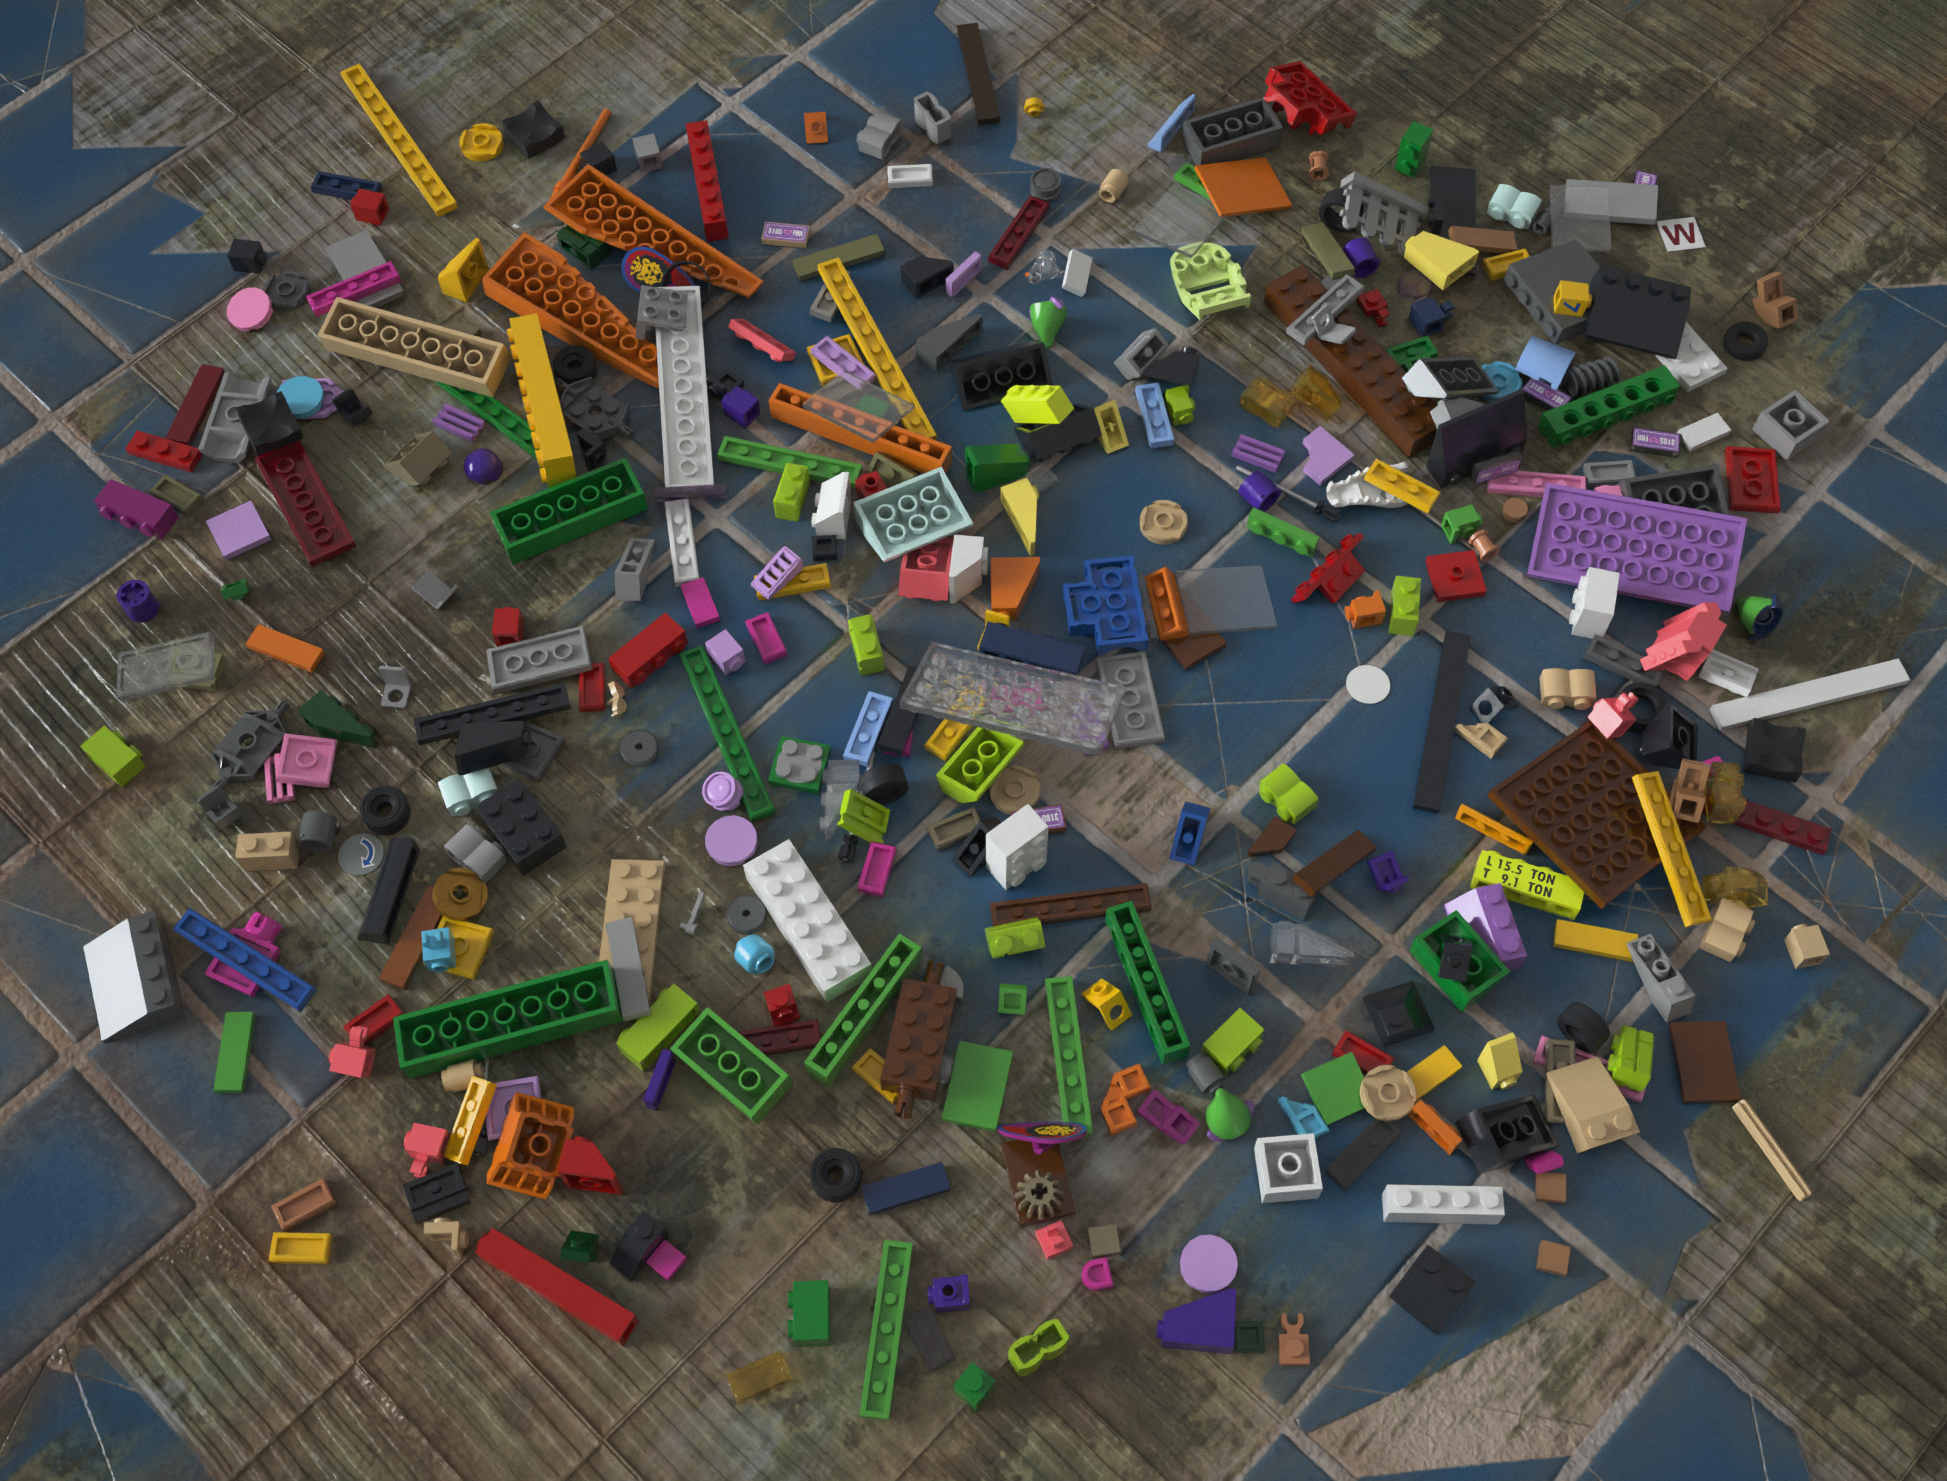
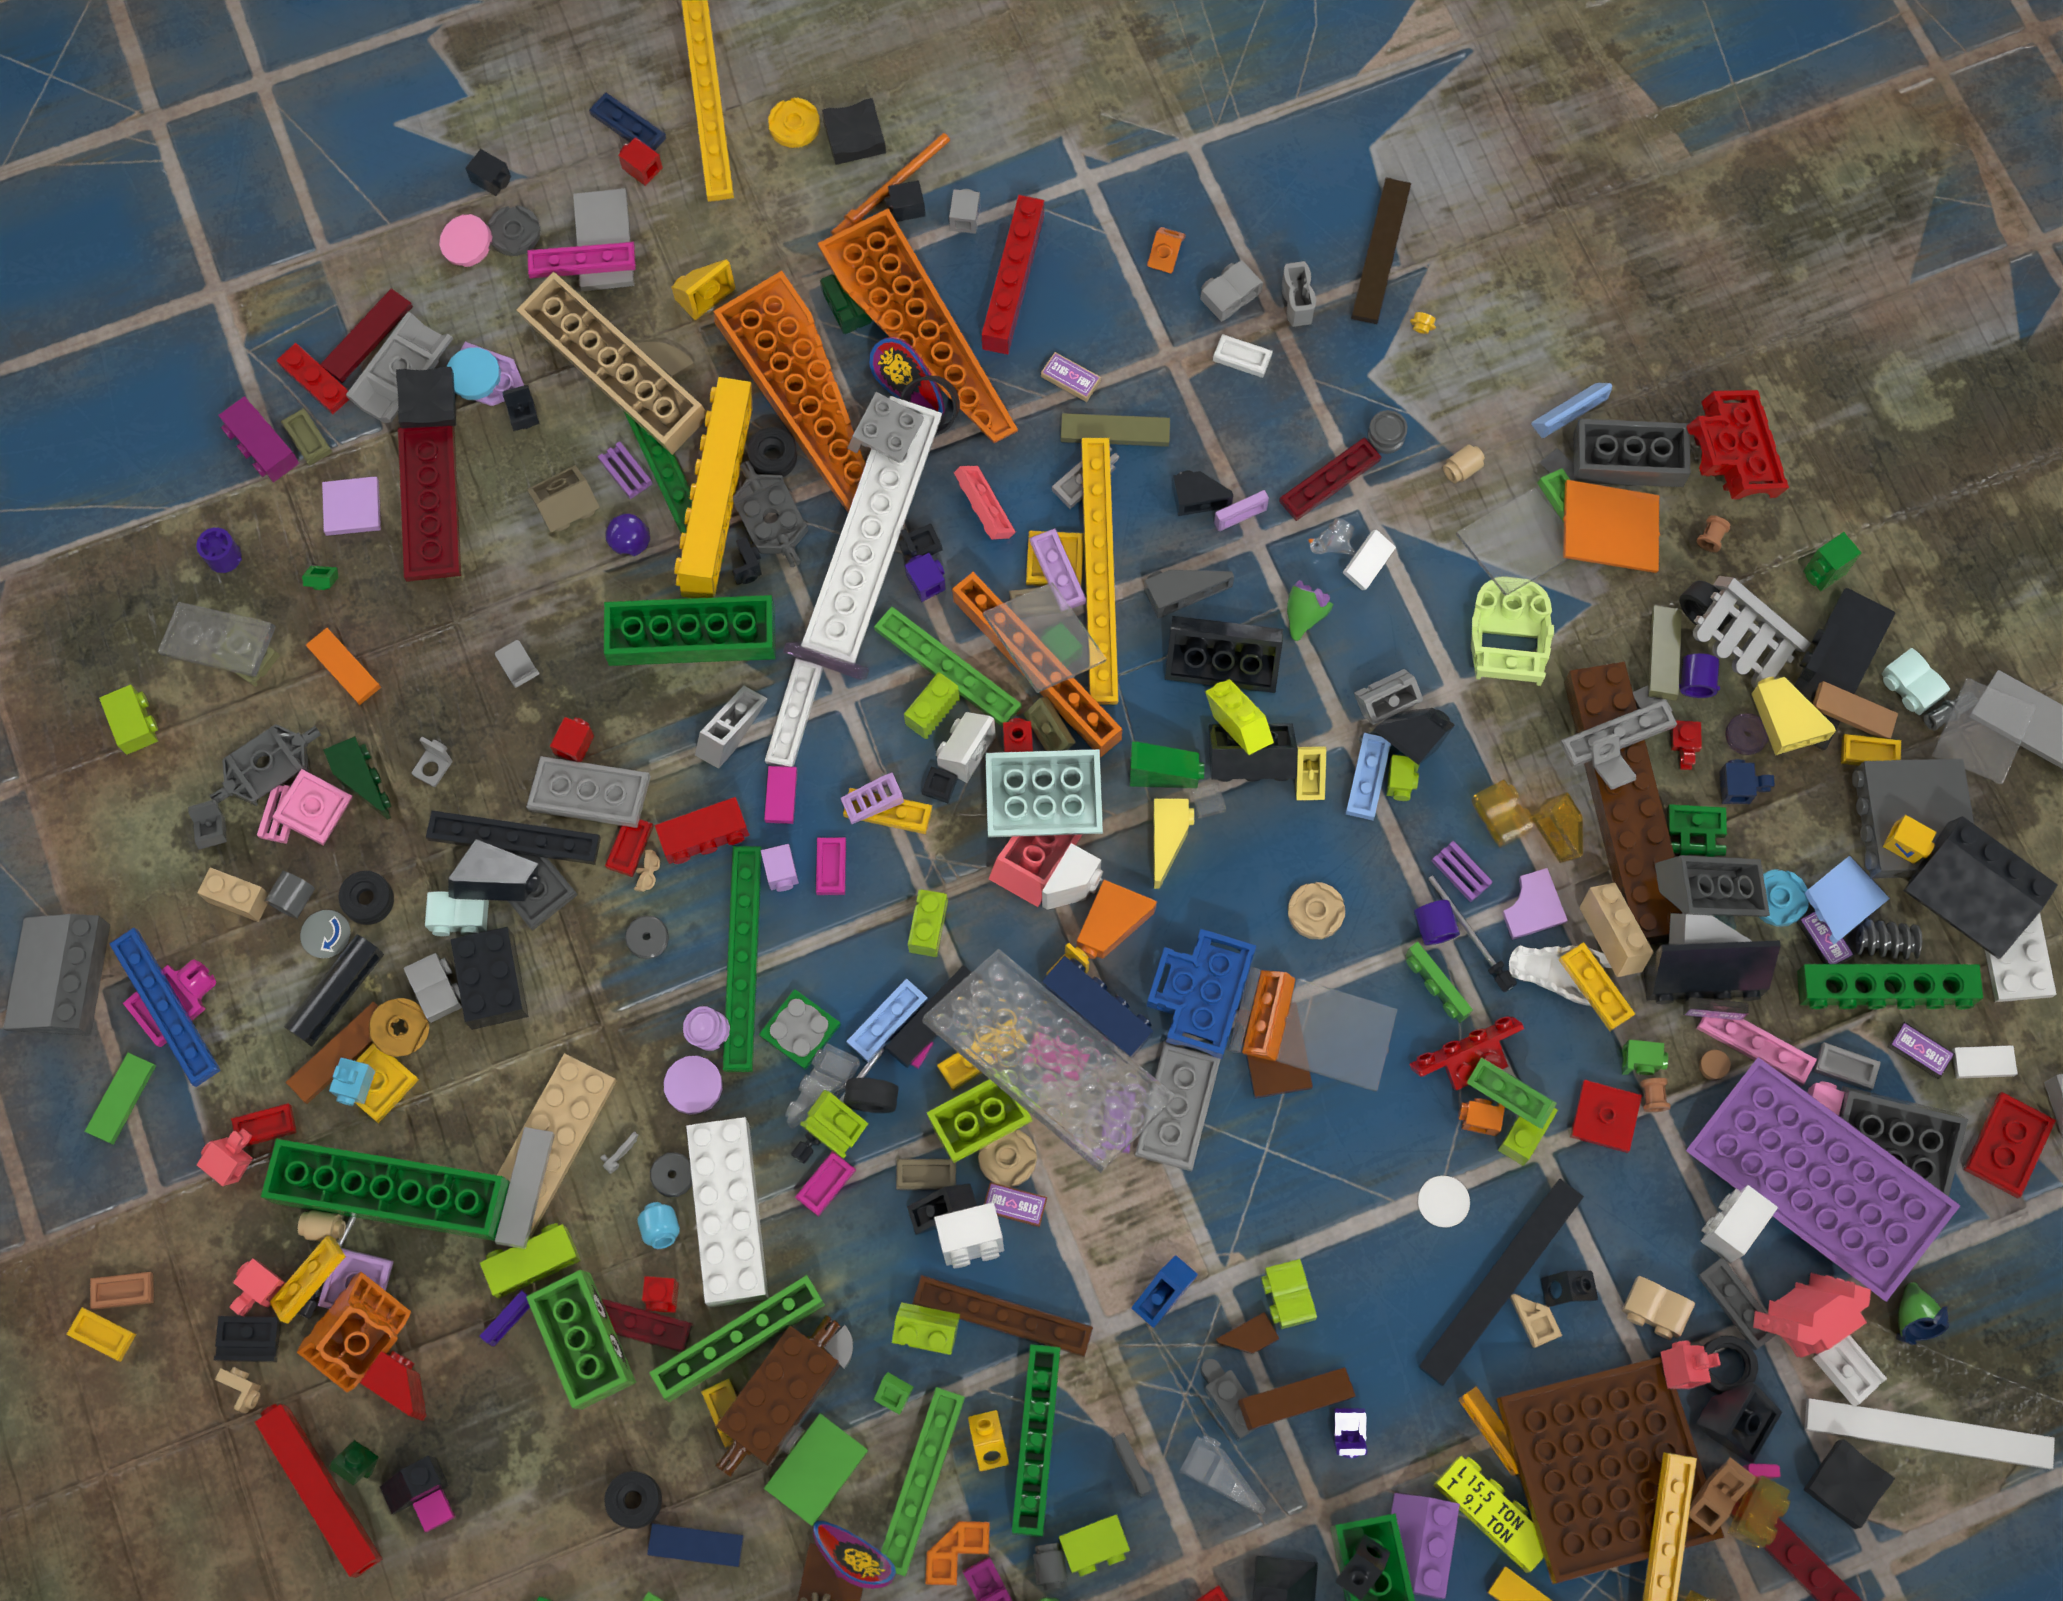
camera: 25 degrees right, 10 degrees up
none -> bright green plate [1467,1058,1557,1129]
none -> tan brick [1579,883,1653,977]

